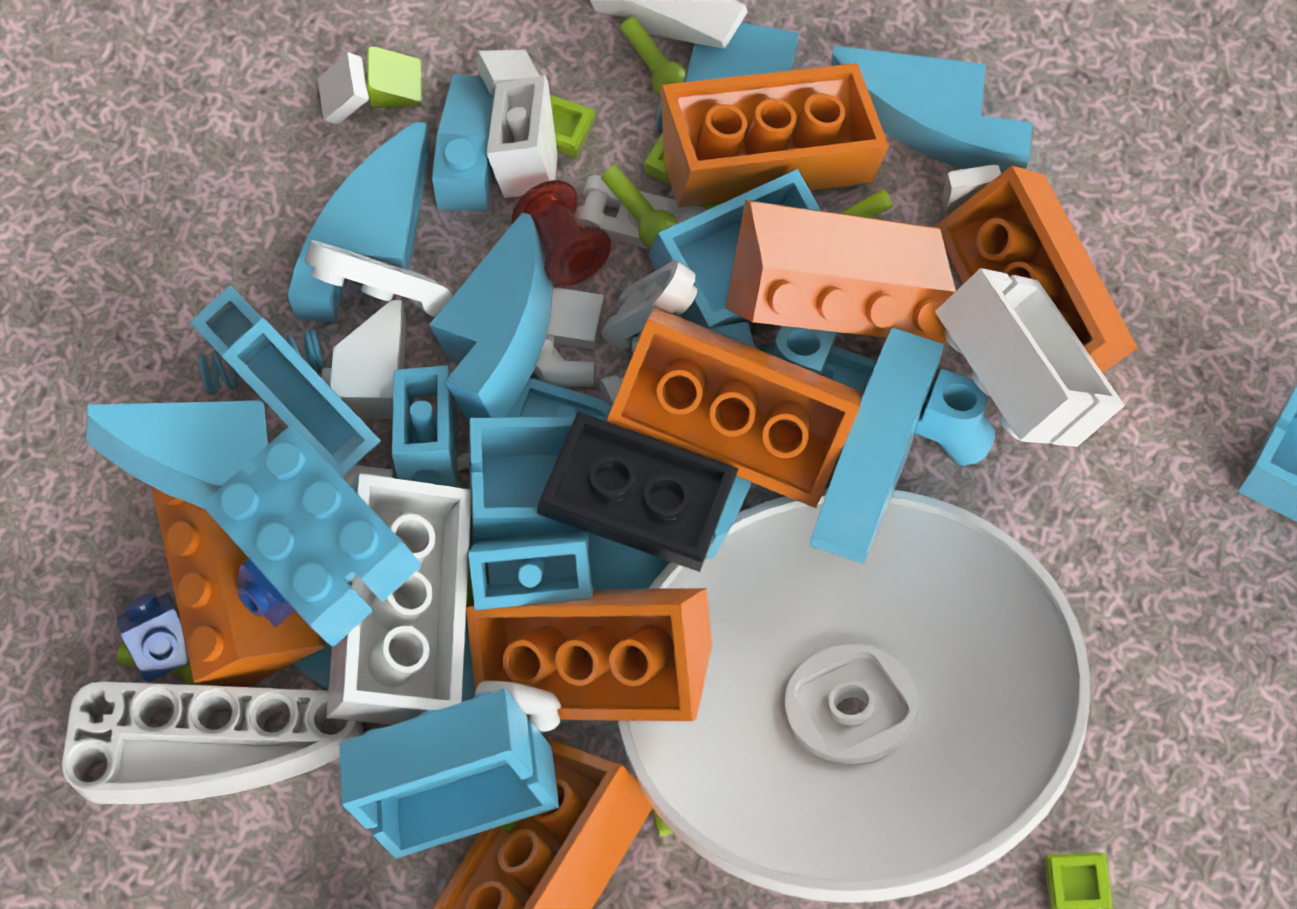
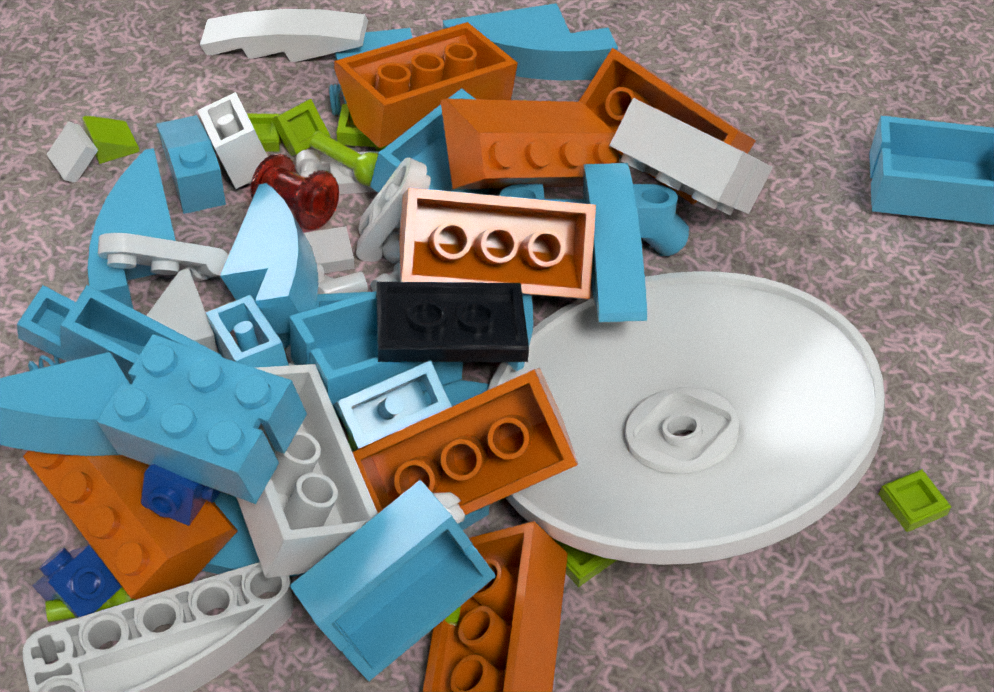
camera: 25 degrees left, 15 degrees down
white tile [475,50,540,95] -> none
lime bar [619,16,688,97] -> none
white tile [941,164,1001,214] -> none
none -> lime plate [271,99,330,156]

